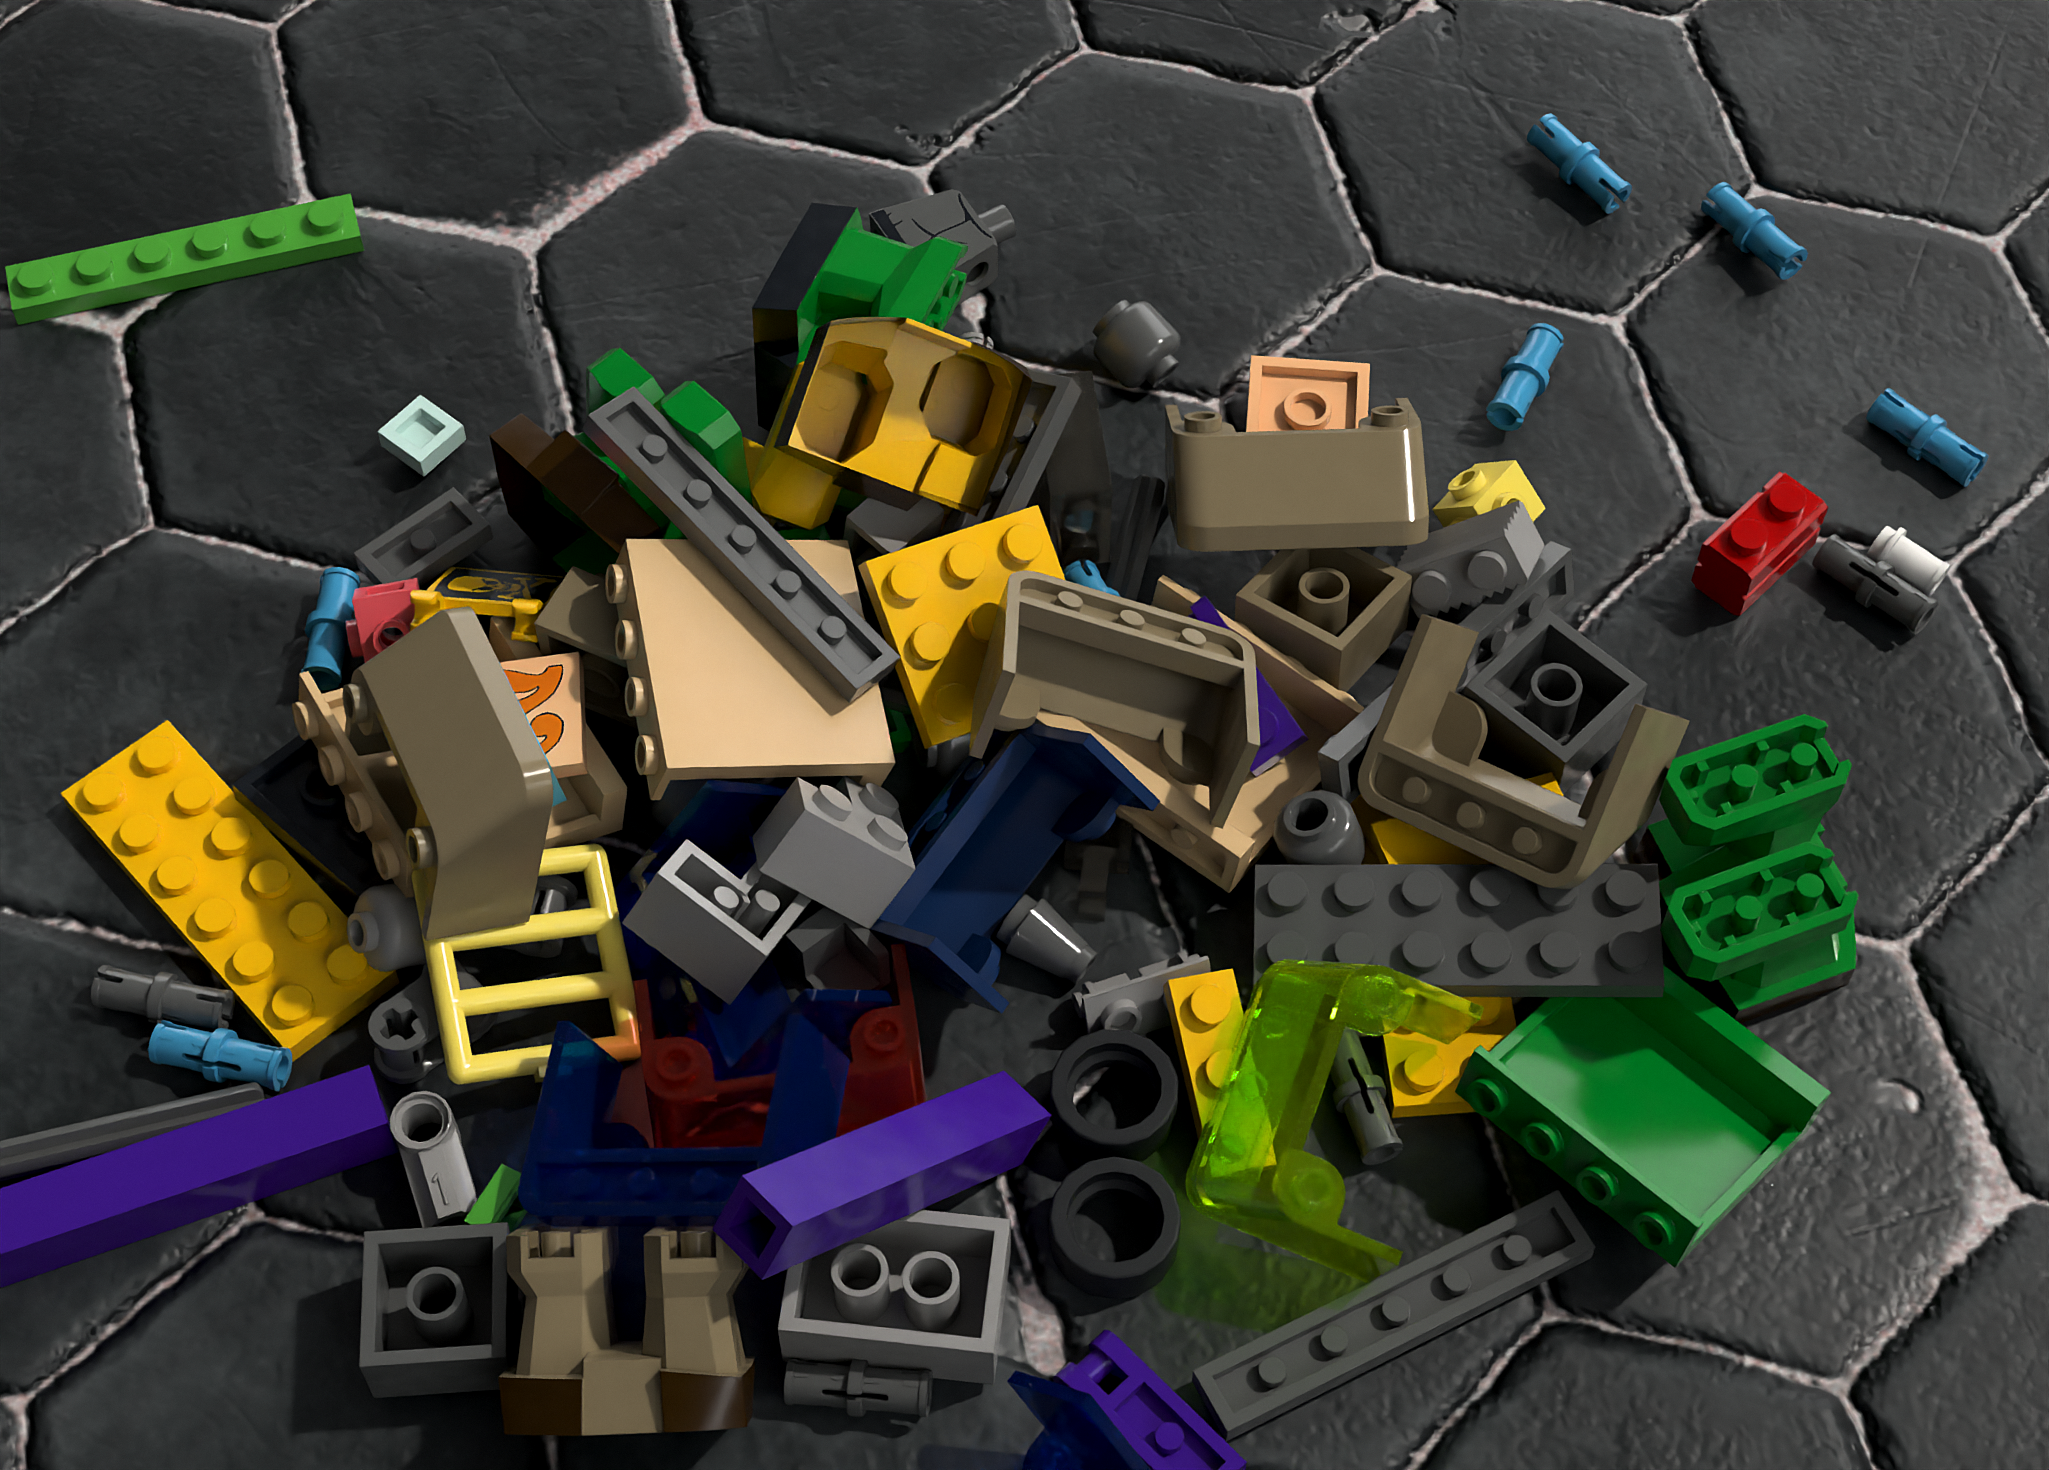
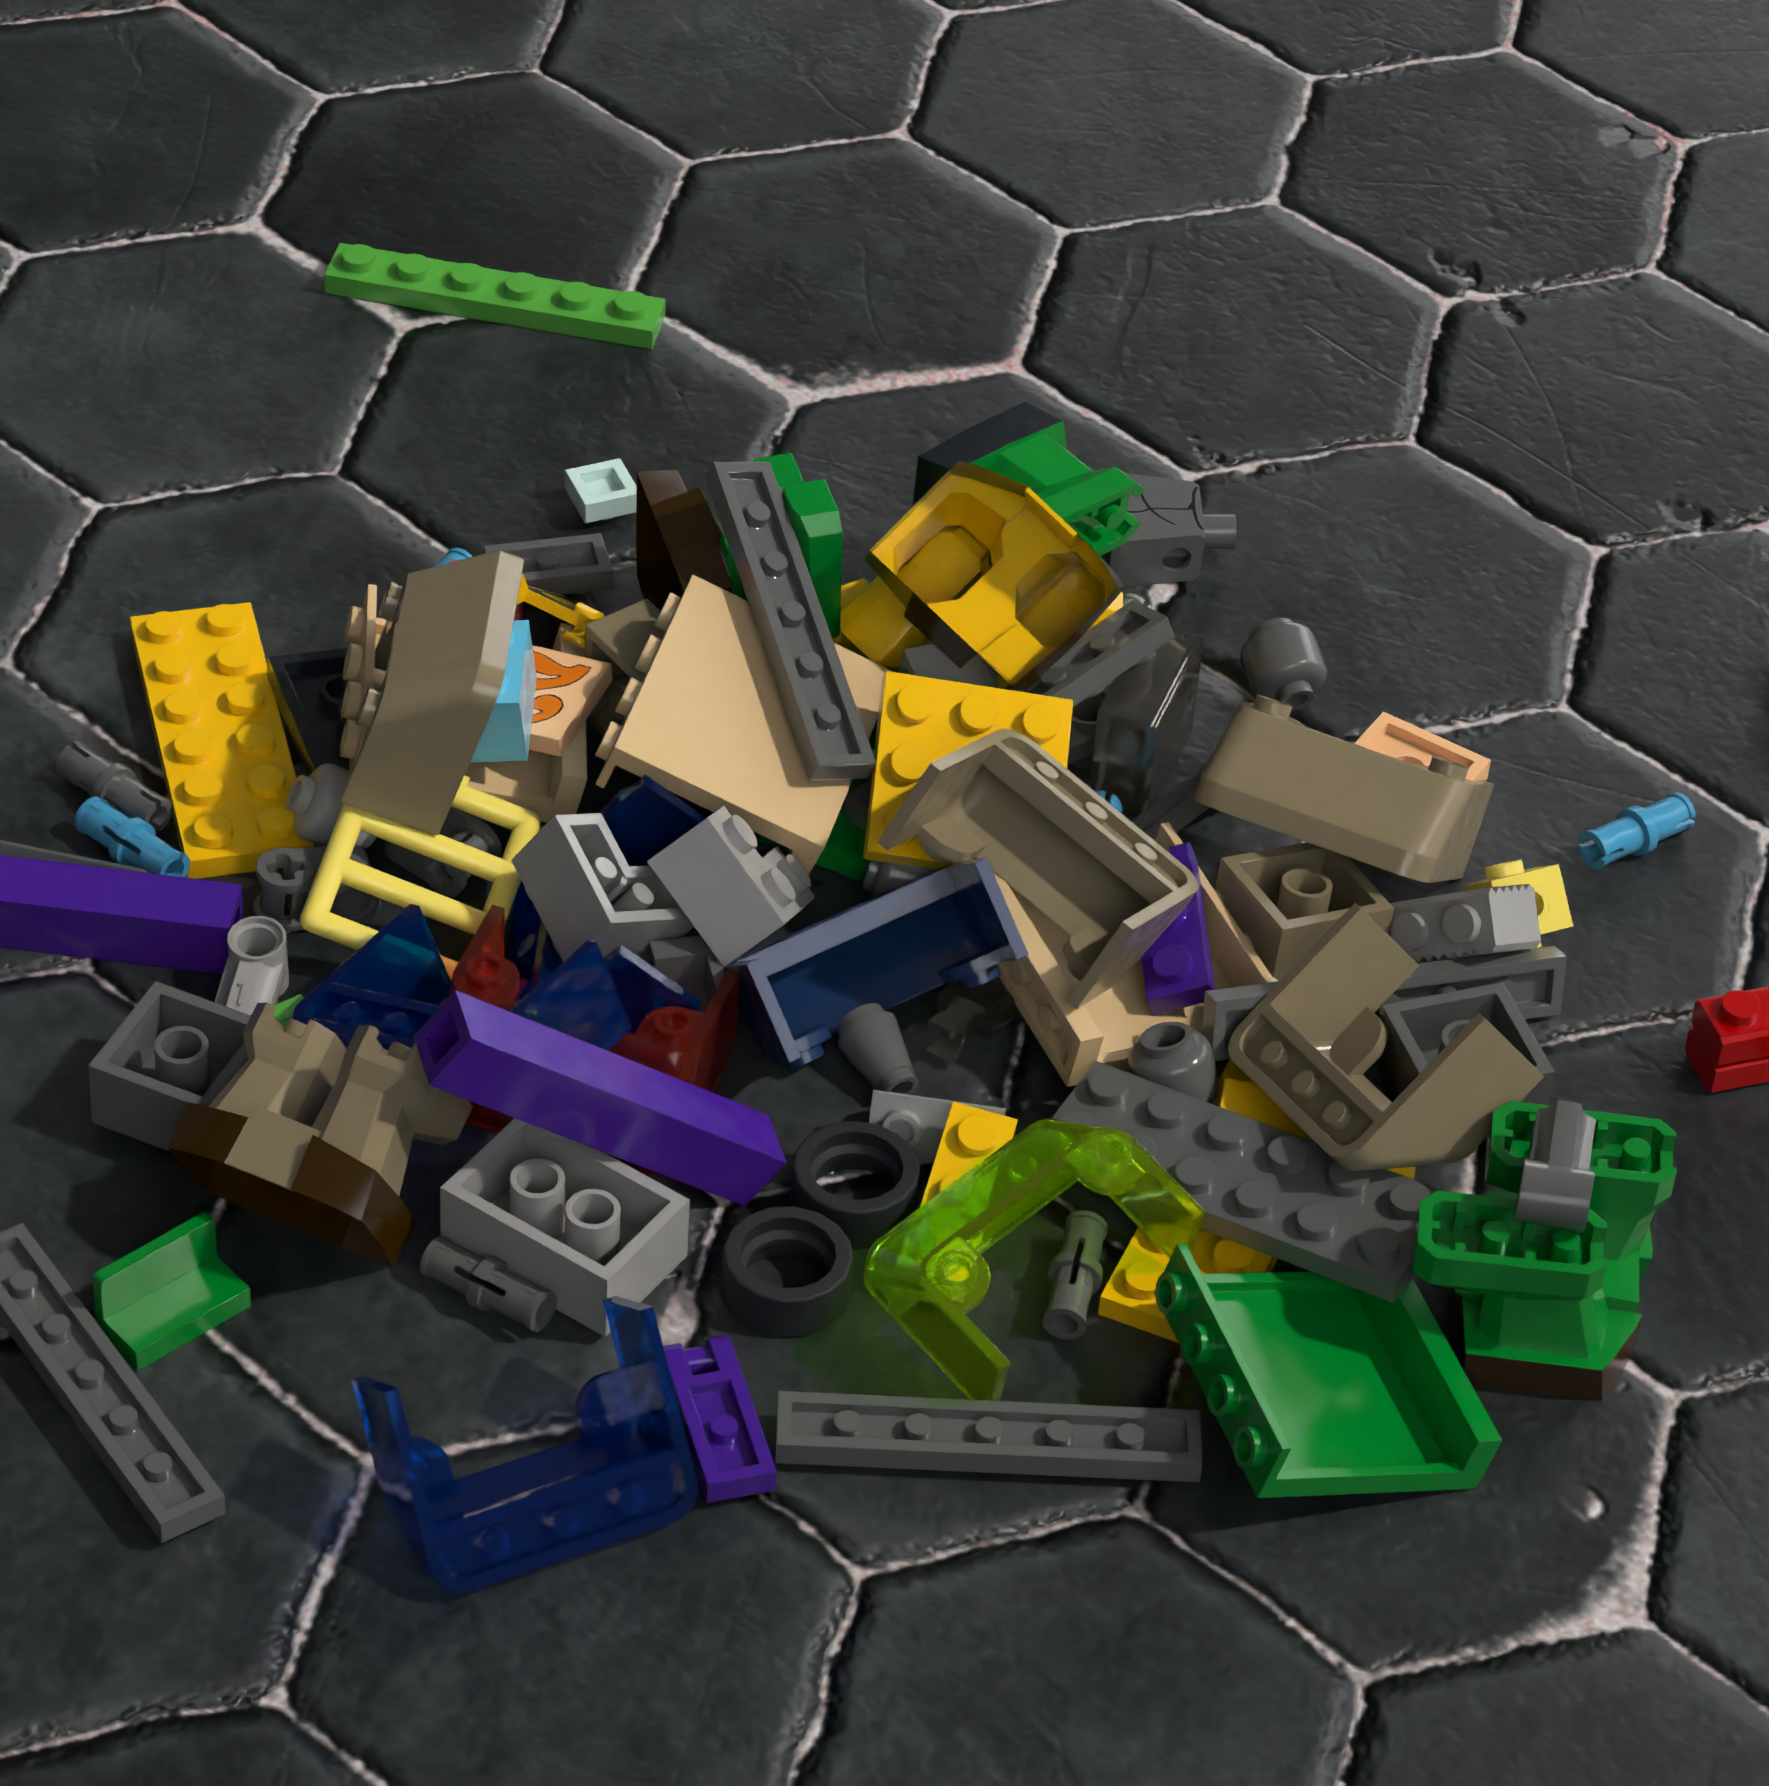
camera: 25 degrees right, 15 degrees down
none -> dark grey piece [1514,1100,1596,1233]

